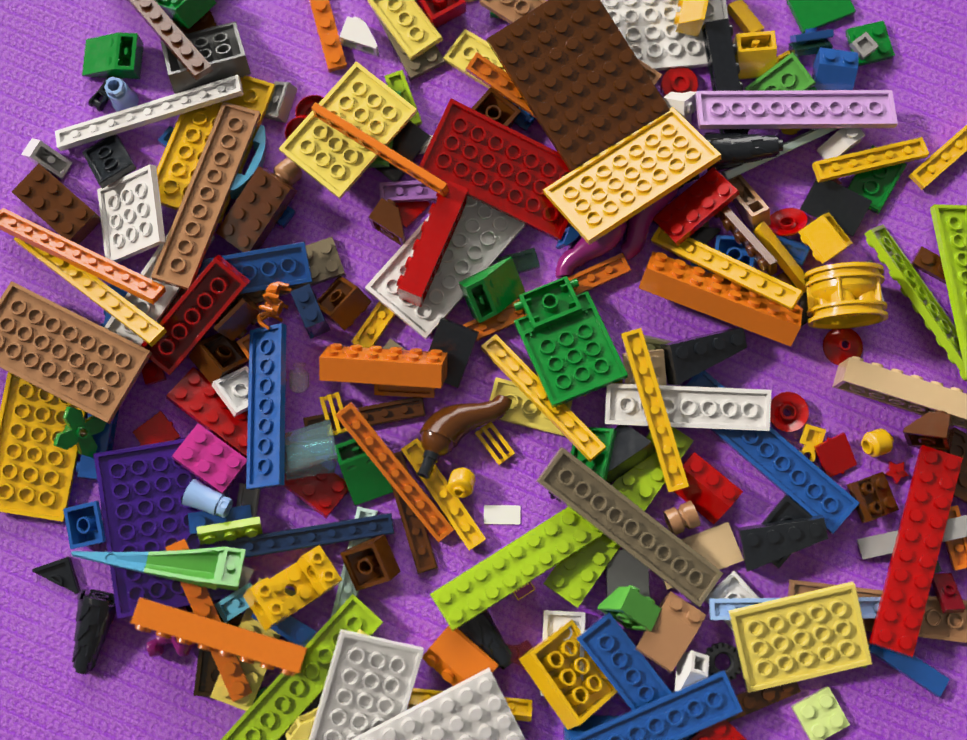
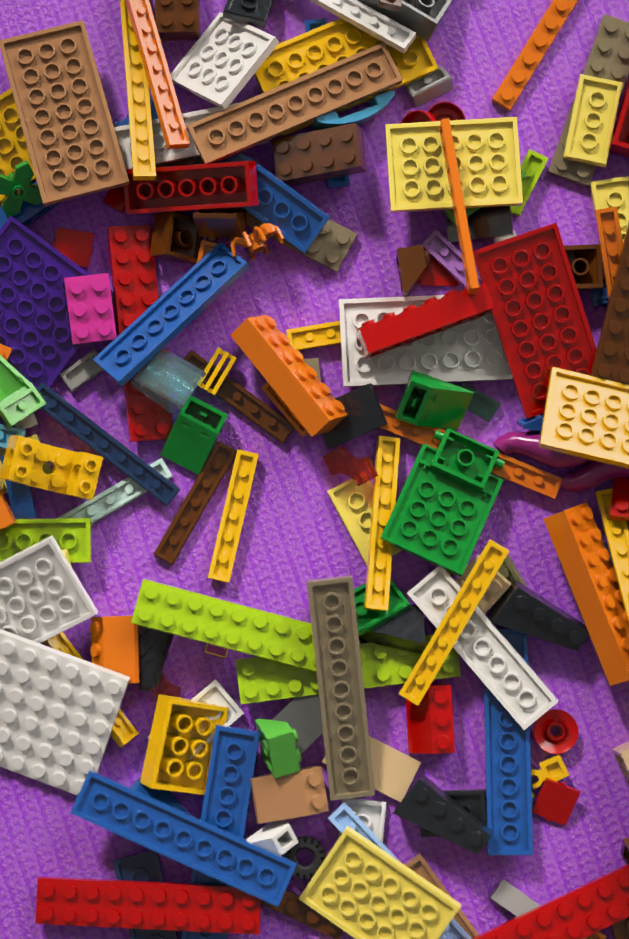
camera: 45 degrees right, 5 degrees up
light blue plant [182,479,233,518] -> none
blue plate [188,505,252,534] -> none
lime plate [197,516,263,544] -> none
white plate [212,366,249,417] -> none
medium nougat head [273,158,303,187] -> none
clear arm [289,363,309,393] -> none
dark blue window [291,284,331,339] -> none
reddish brown slope [317,276,372,331] -> none
orange plate [335,402,454,543] -> none
white slope [340,16,379,56] -> none
reddish brown slope [340,534,401,591] -> none
reddish brown animal [417,395,512,479] -> none
yellow head [447,467,476,498] -> none
yellow tile [475,422,515,465] -> none
white sticker [484,505,521,524] -> none
medium nougat wheel [663,501,701,535] -> none
reddish brown plate [846,472,899,523] -> none
yellow head [861,429,894,457] -> none
red piece [885,461,909,484] -> none
none -> clear red tile [322,446,379,486]

